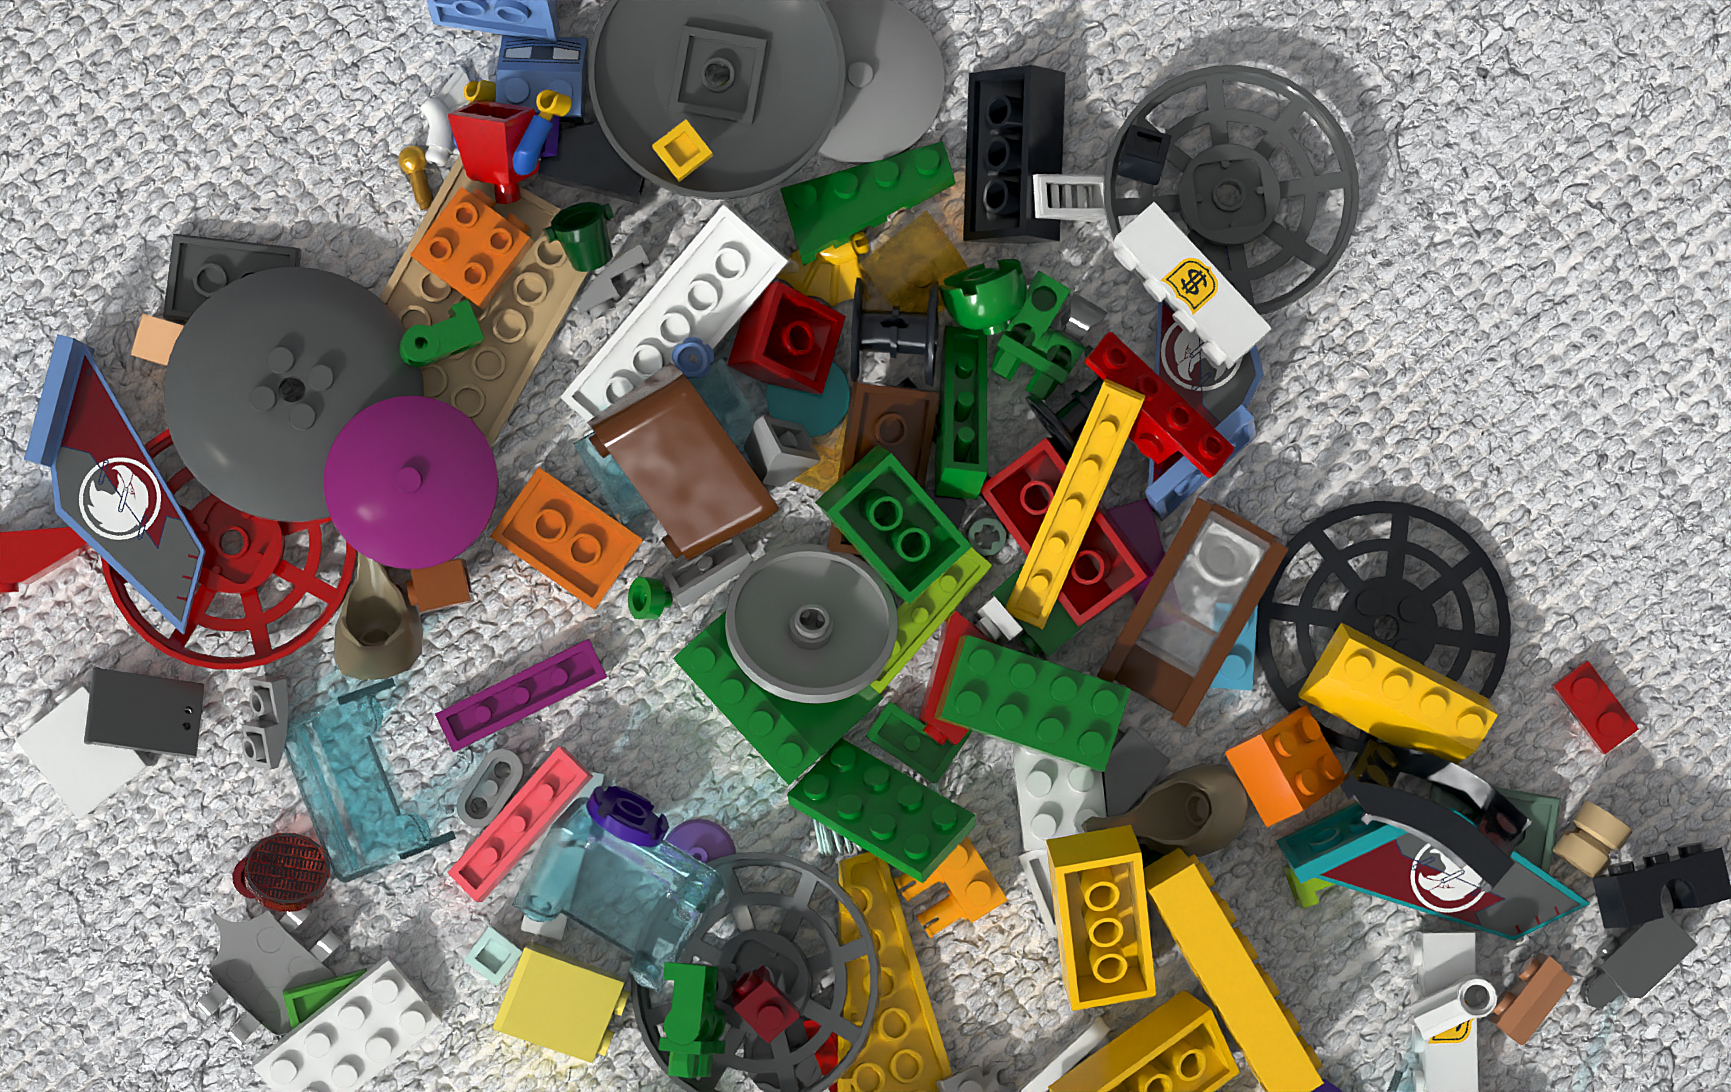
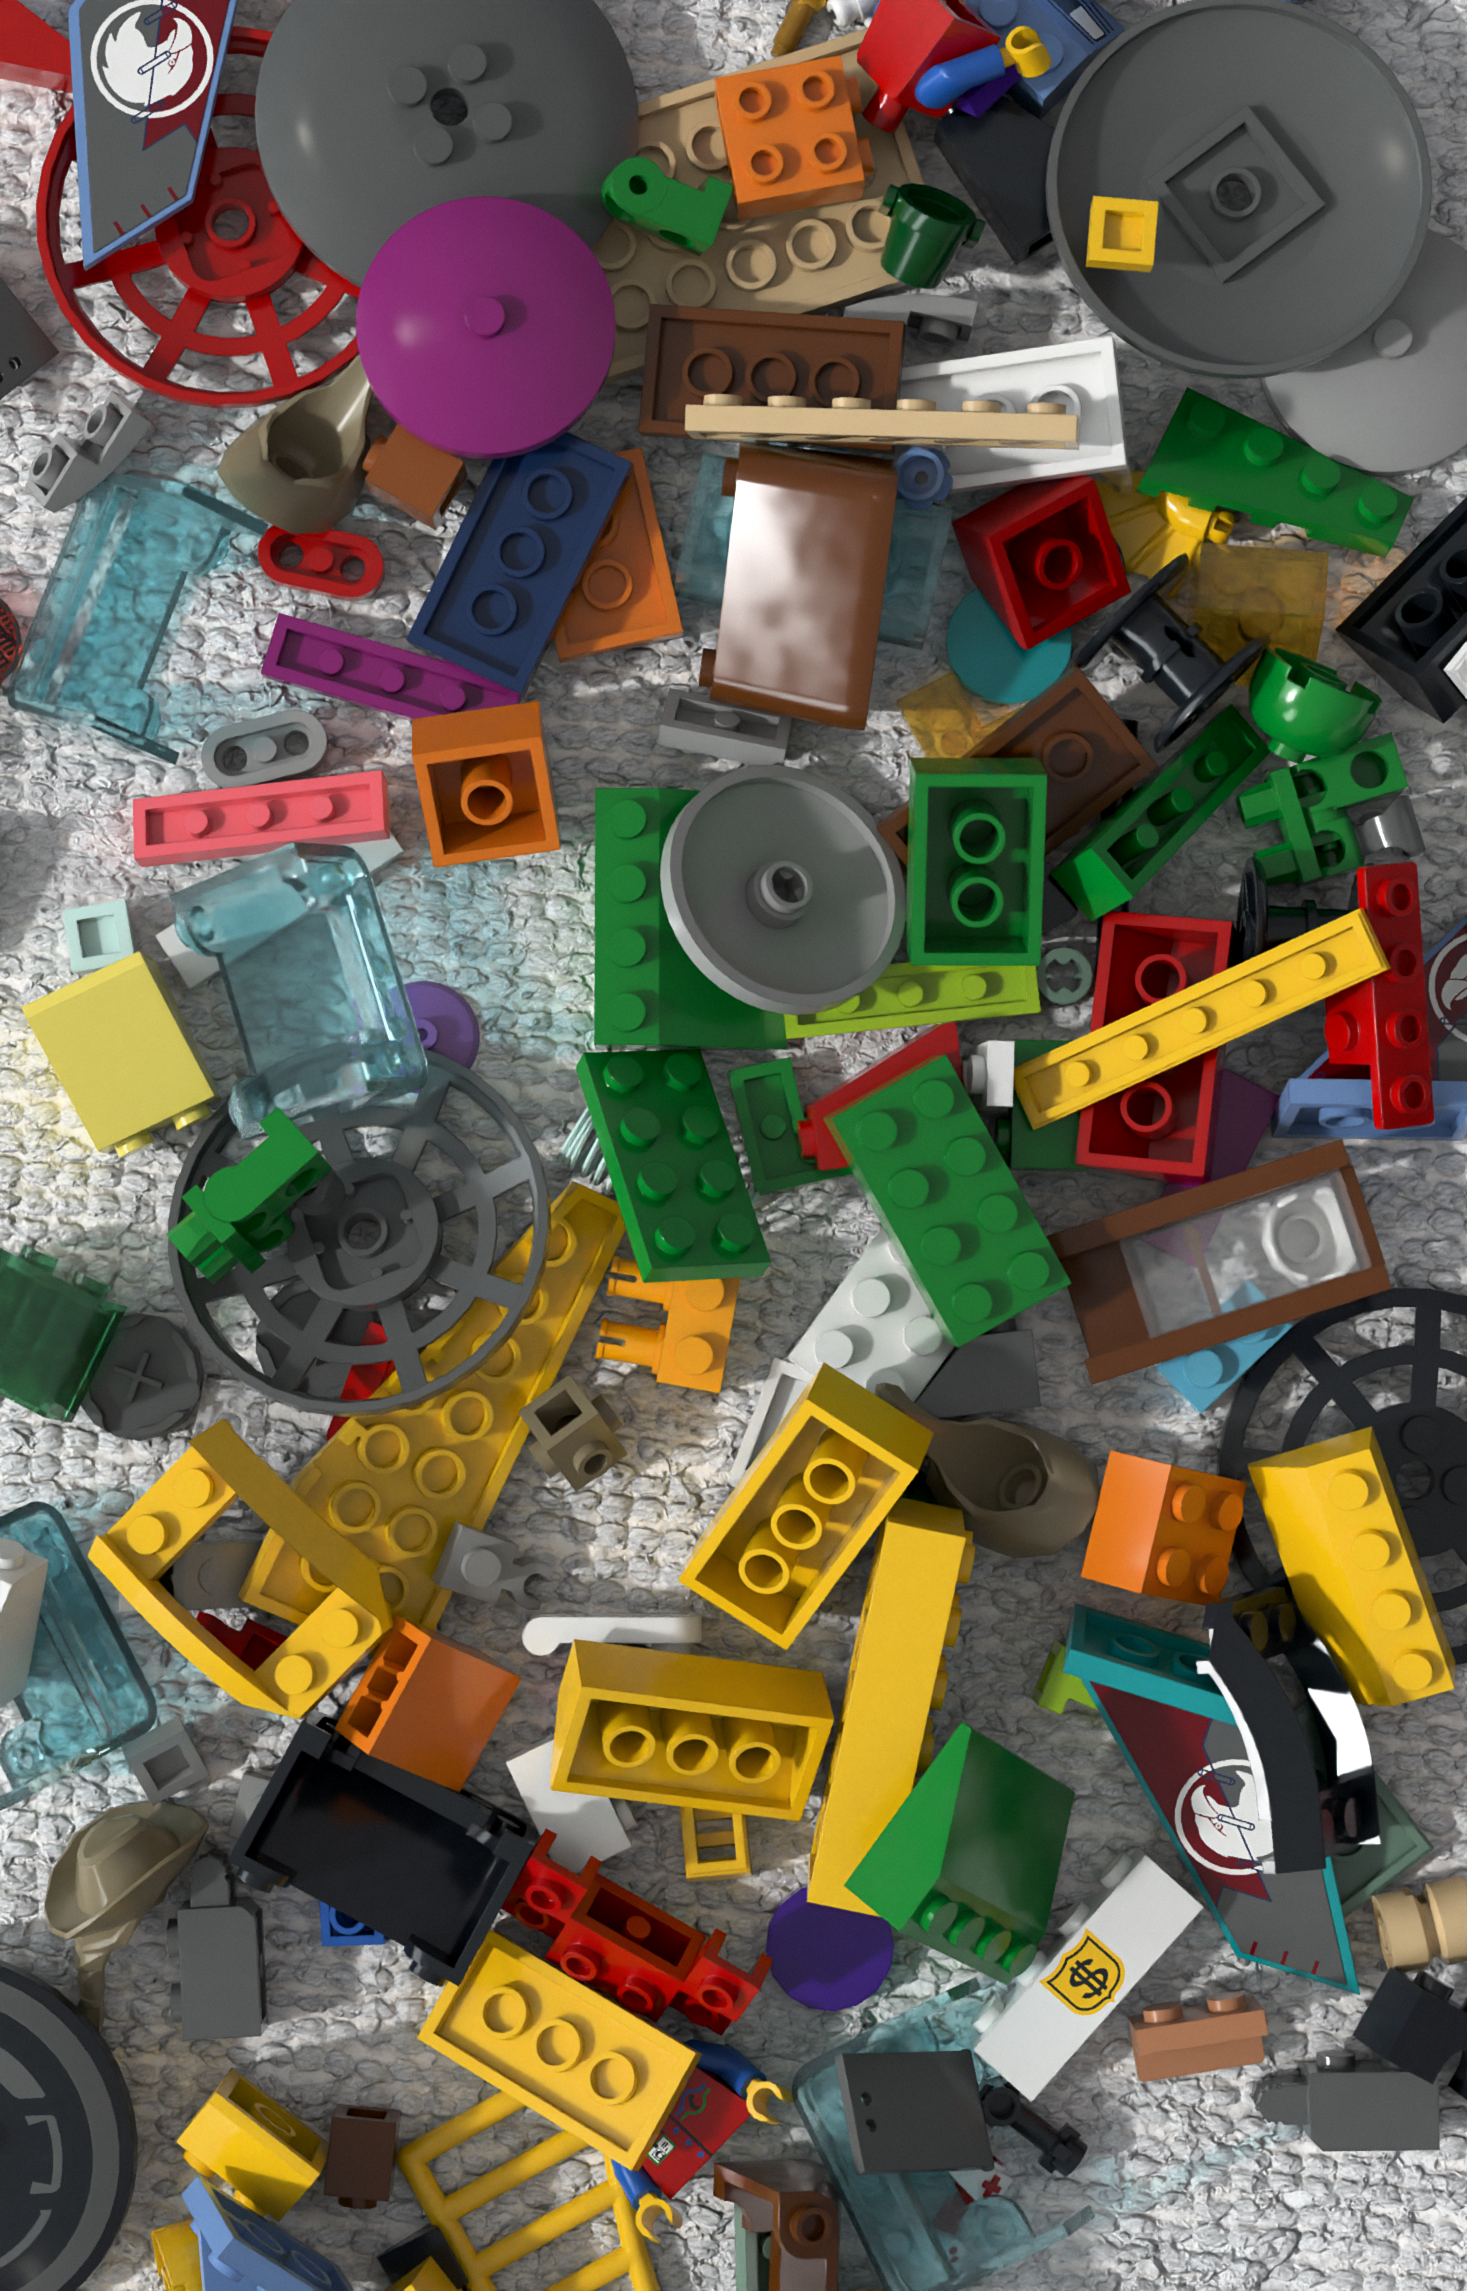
camera: 35 degrees right, 0 degrees up
dark purple tile [586,786,670,847] -> none
green tile [628,577,673,620] -> none
dark red bracket [732,965,801,1043] -> none
light grey slope [743,416,821,487] -> none
white piece [1407,973,1497,1041] -> none
none -> red plate [258,525,385,602]
none -> dark blue plate [406,432,634,698]
none -> orange brick [412,701,561,868]
none -> dark tan brick [518,1374,628,1492]
none -> reddish brown plate [638,304,906,455]
none -> tan plate [685,394,1081,450]
none -> green slope [844,1721,1075,1986]

